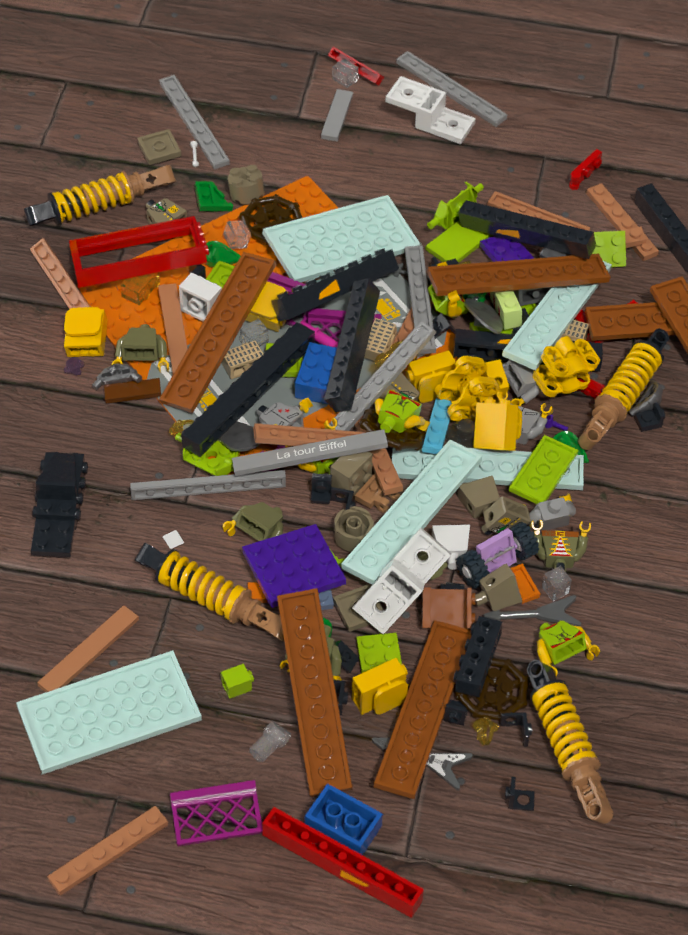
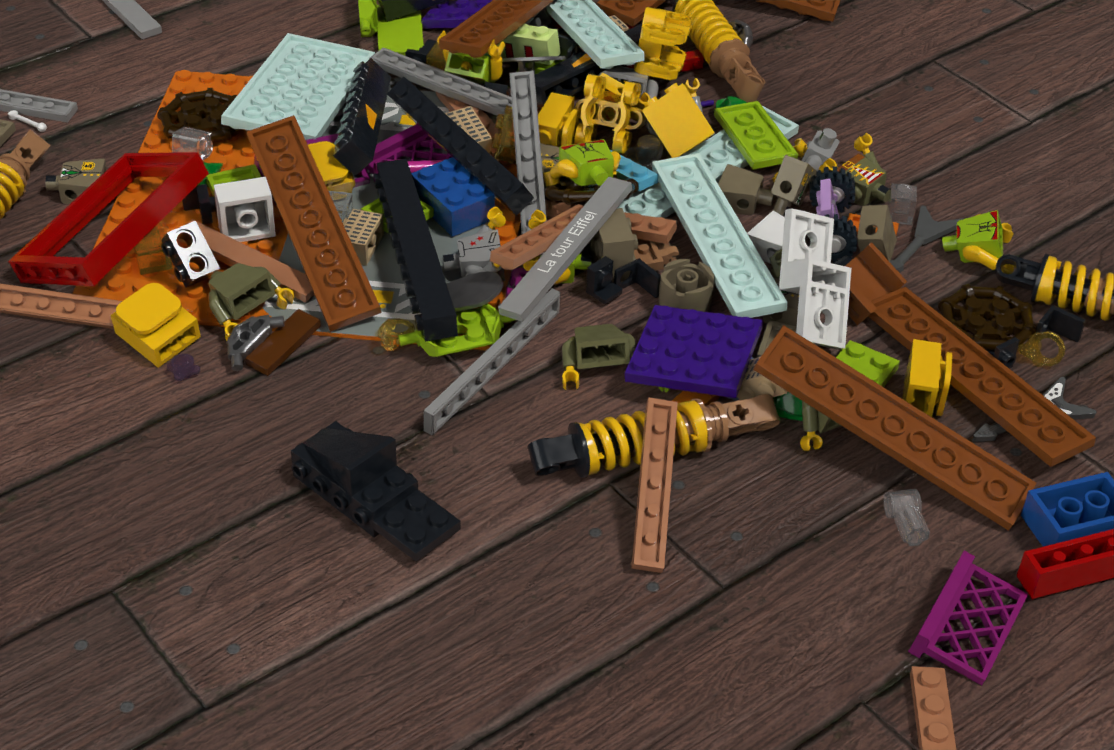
camera: 50 degrees left, 10 degrees down
light aqua plate [16,651,202,774] -> none
nougat tile [37,605,139,692] -> none
white sticker [163,530,184,549] -> none
green wing [194,181,233,211] -> none
lime brick [221,664,254,699] -> none
dark tan brick [228,165,265,204] -> none
black brick [453,616,502,698] -> none
black bracket [634,402,665,432] -> none
none -> brick [161,221,220,288]
none -> nougat plate [631,397,678,573]

